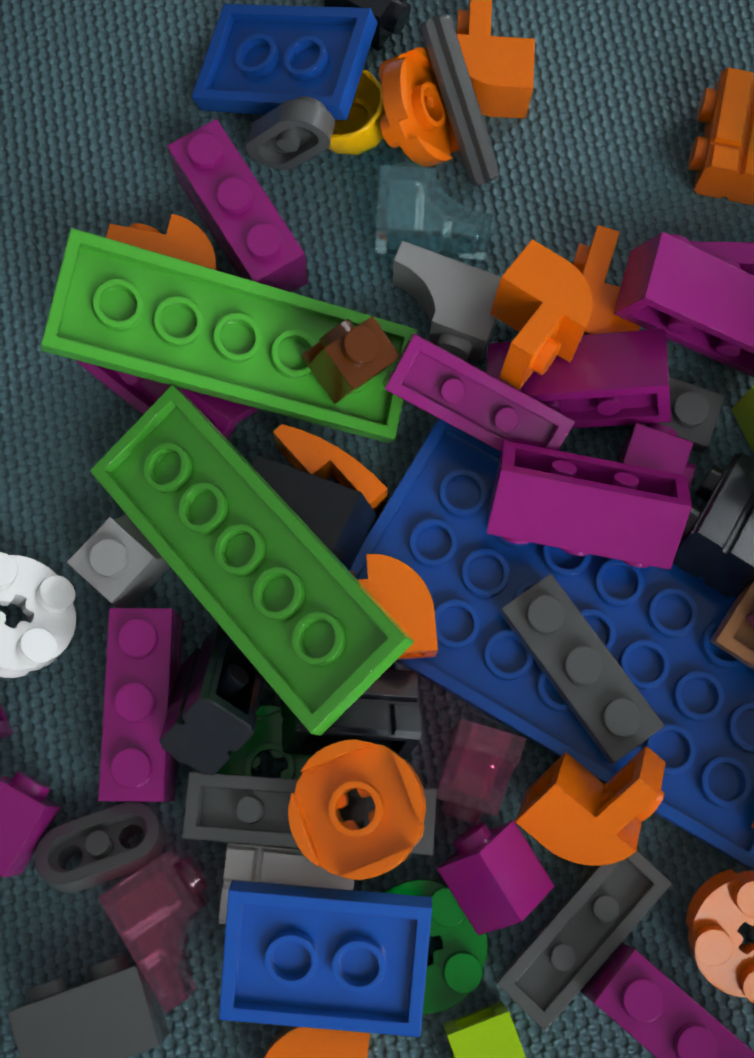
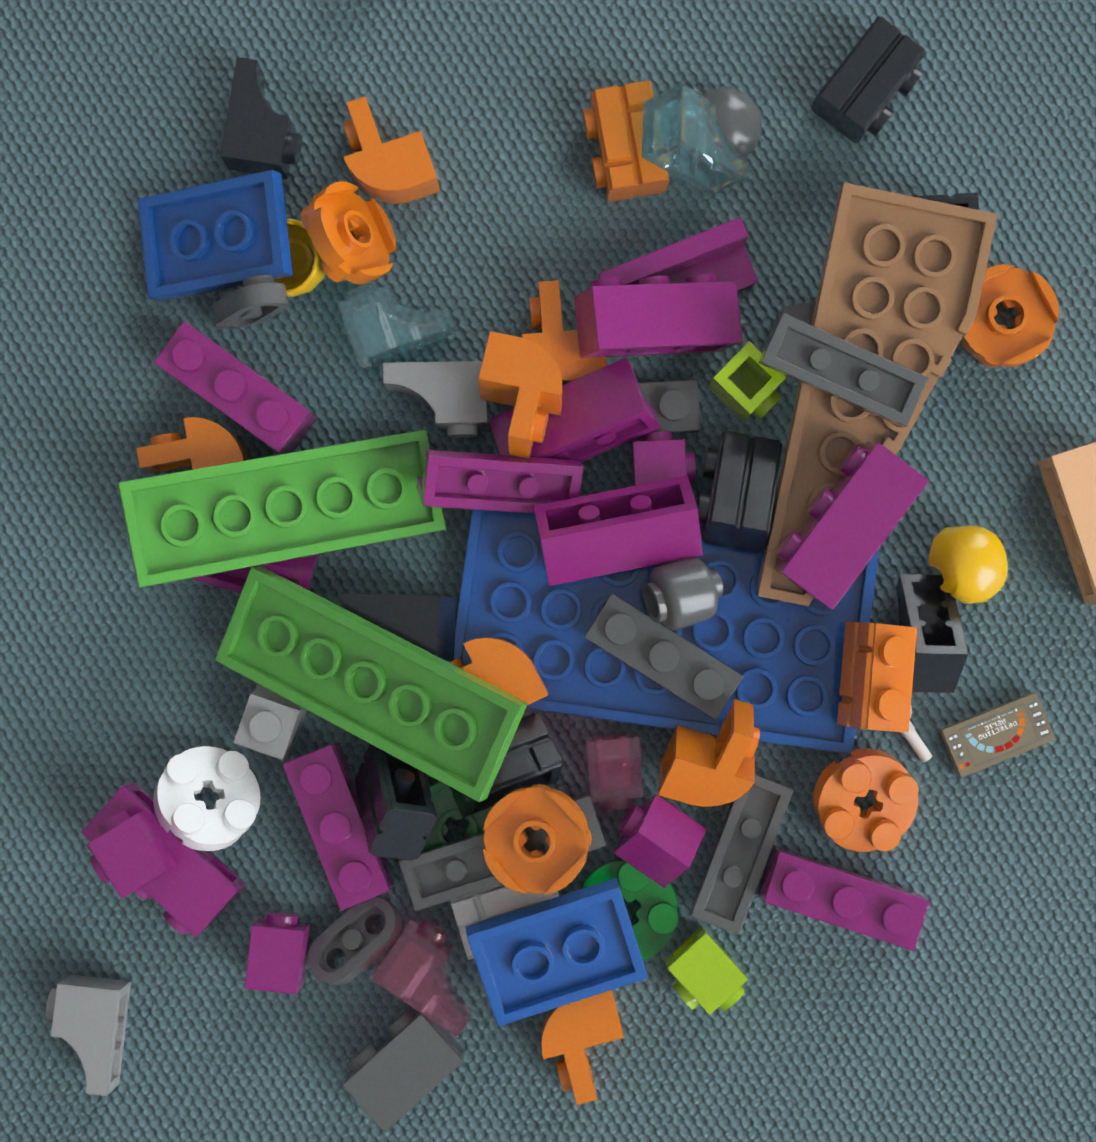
camera: 20 degrees left, 10 degrees up
orange slope [273,424,388,513] -> none
reddish brown brick [301,316,401,404] -> none
dark grey axle [420,14,500,186] -> none
none -> dark grey head [642,557,723,630]

